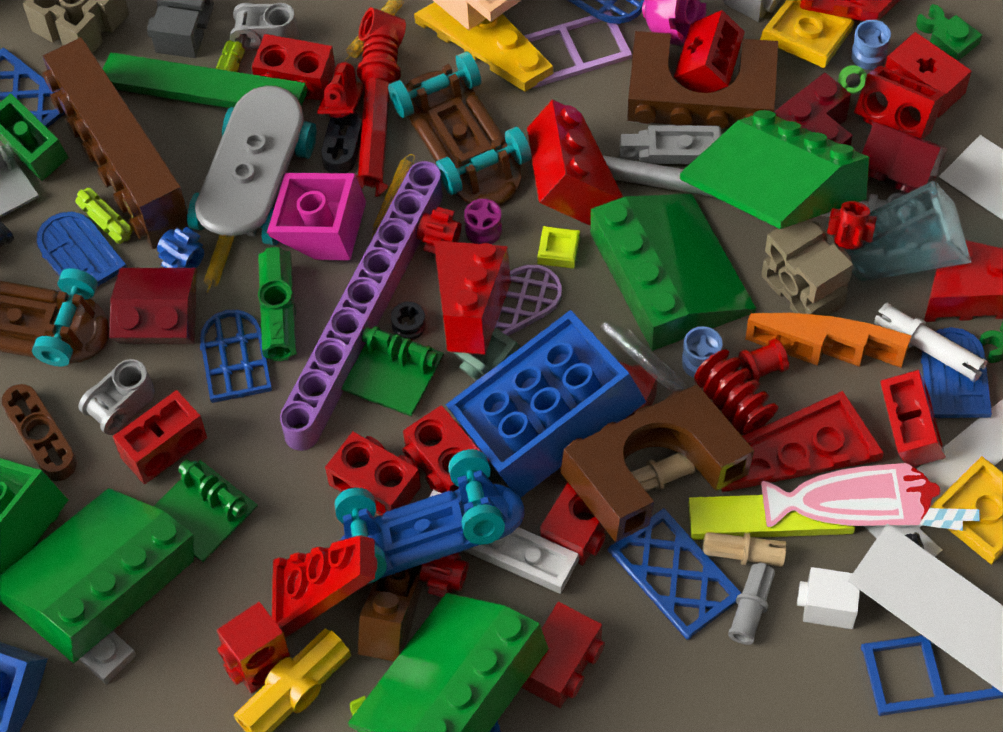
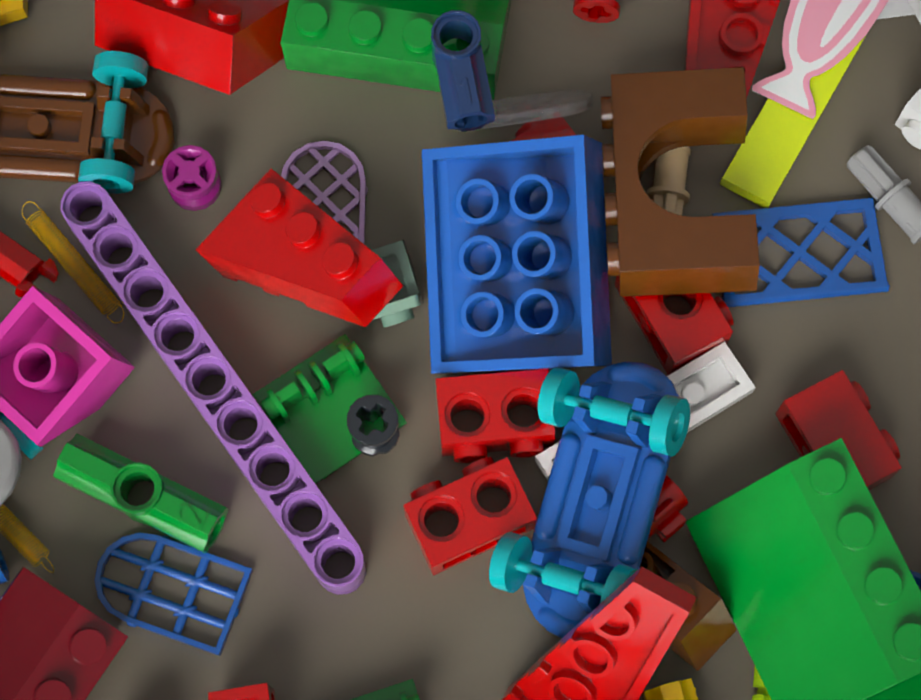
camera: 60 degrees left, 15 degrees up
black bush [391,302,426,340] -> none
red gear [417,207,462,254] -> none
neon yellow tile [537,226,580,269] -> none
medium blue wheel [682,326,723,378] -> none
red piece [694,349,779,434] -> none
tan axle [703,532,786,567] -> none
none -> black bush [347,395,400,456]
none -> dark blue piece [431,10,495,132]

